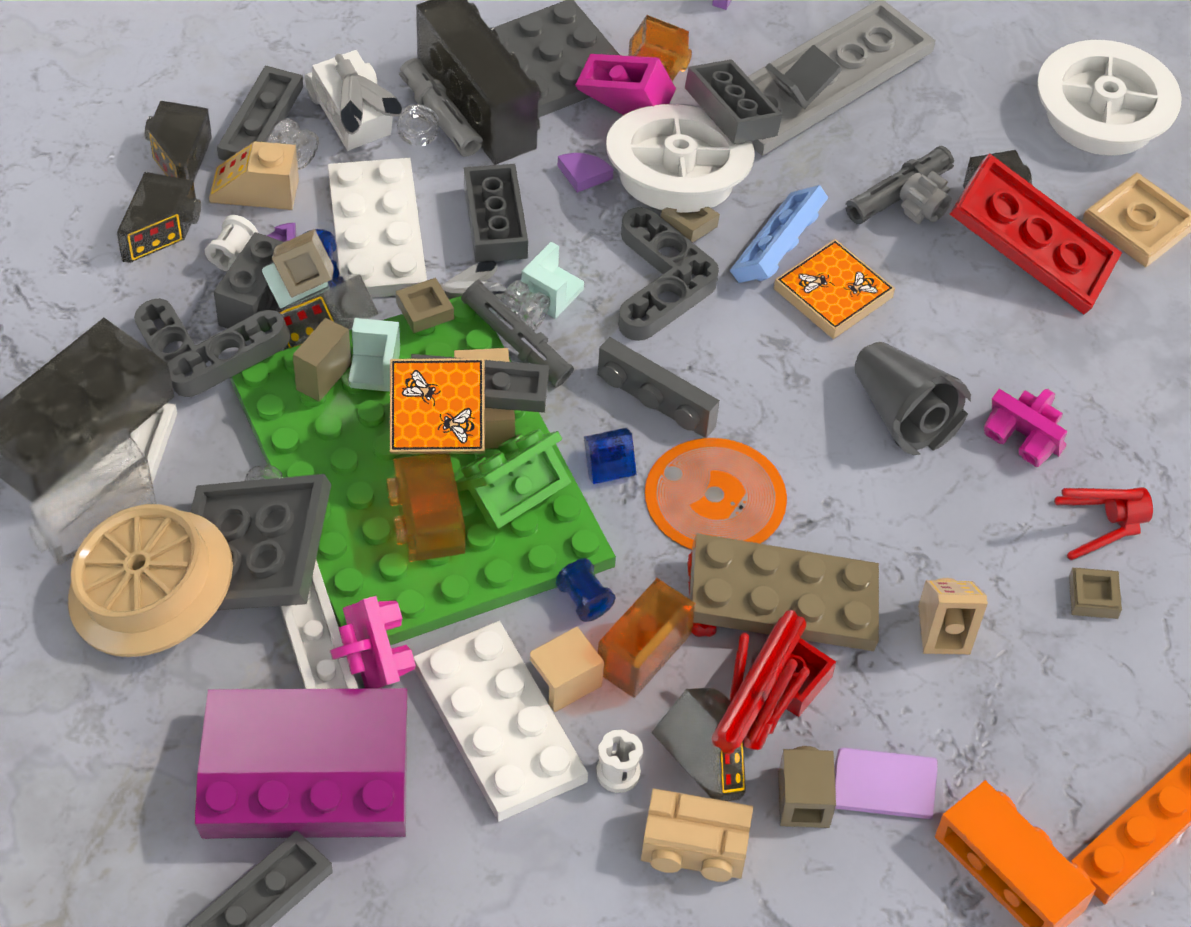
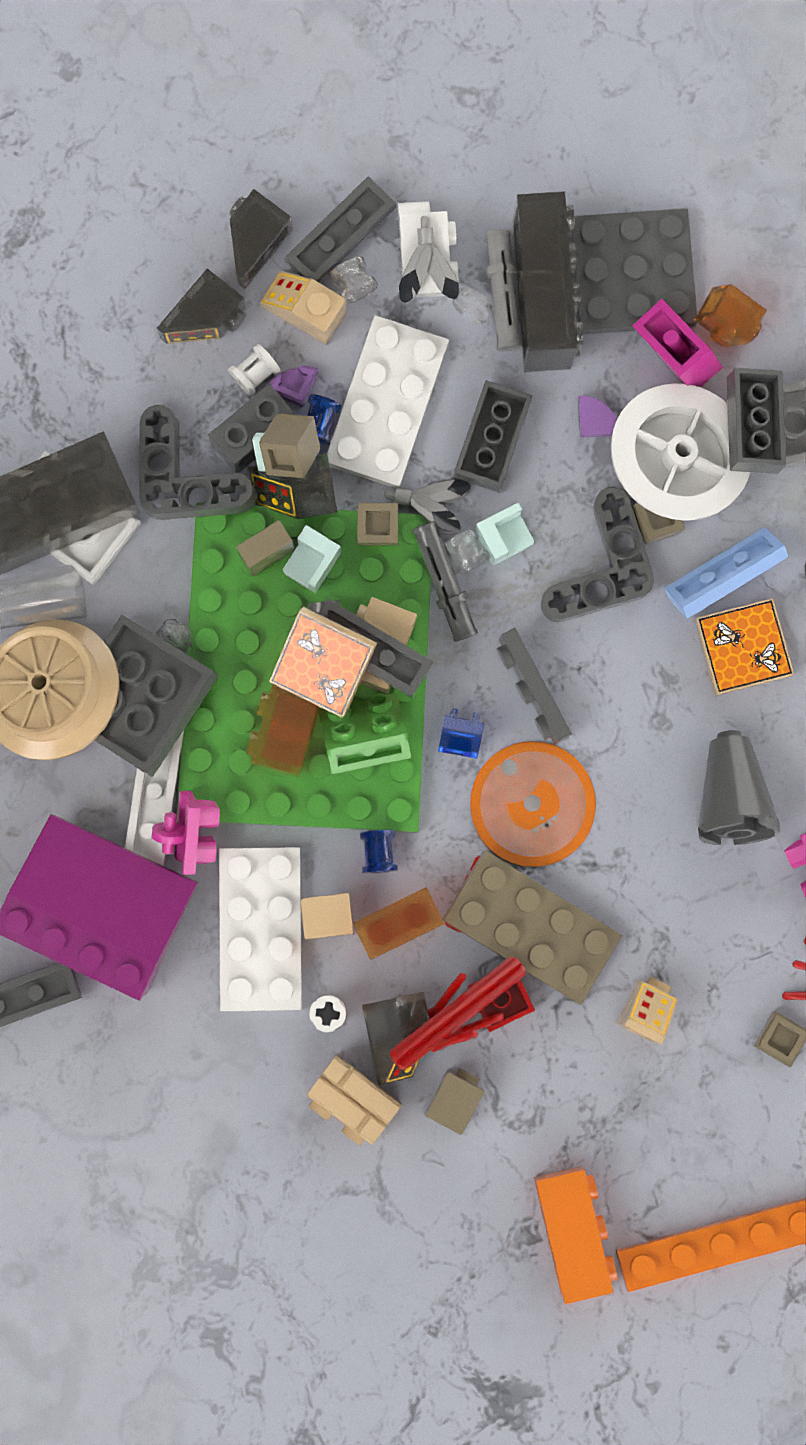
camera: 25 degrees right, 30 degrees up
lavender slope [834,748,938,820] -> none

